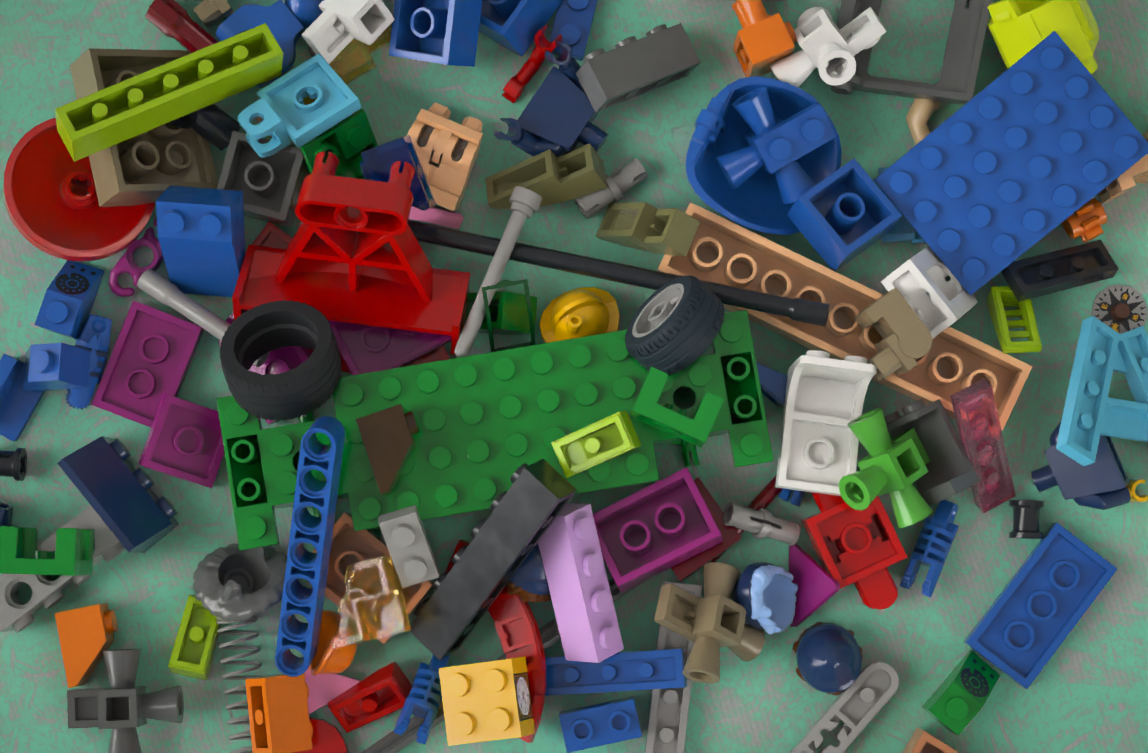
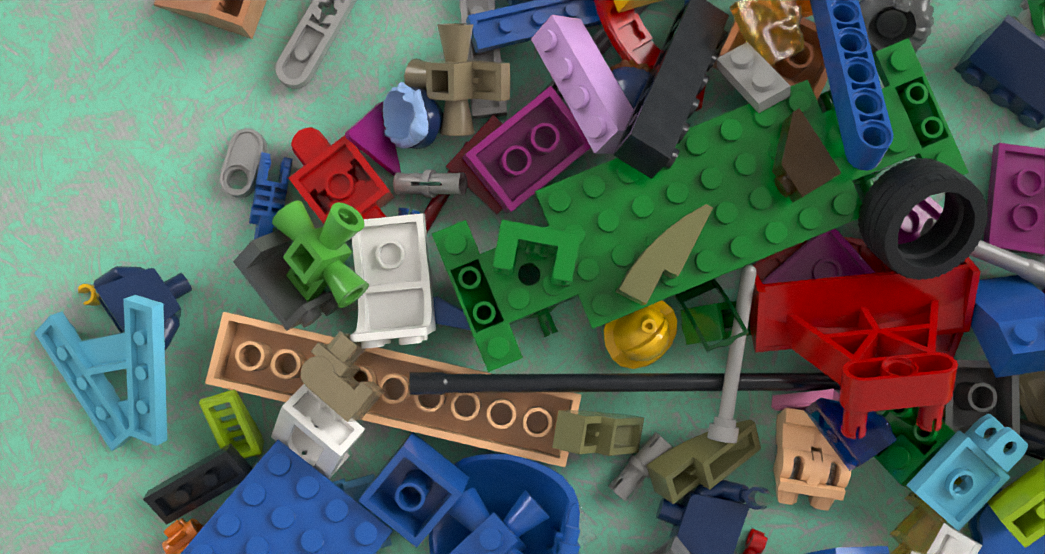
camera: 160 degrees right, 0 degrees up
magenta plate [138,393,225,488] -> none
lime slope [551,411,641,478] -> none
black wheel [625,276,724,376] -> none
dark blue hair [792,622,863,695] -> none
green slope [922,650,1000,736] -> none
clear pink plate [950,378,1016,513] -> none
blue plate [964,522,1117,689] -> none
black bush [1009,500,1044,539] -> none
piece [1092,285,1148,334] -> none
none -> light grey piece [219,128,267,198]
none -> olive slope [615,204,713,306]

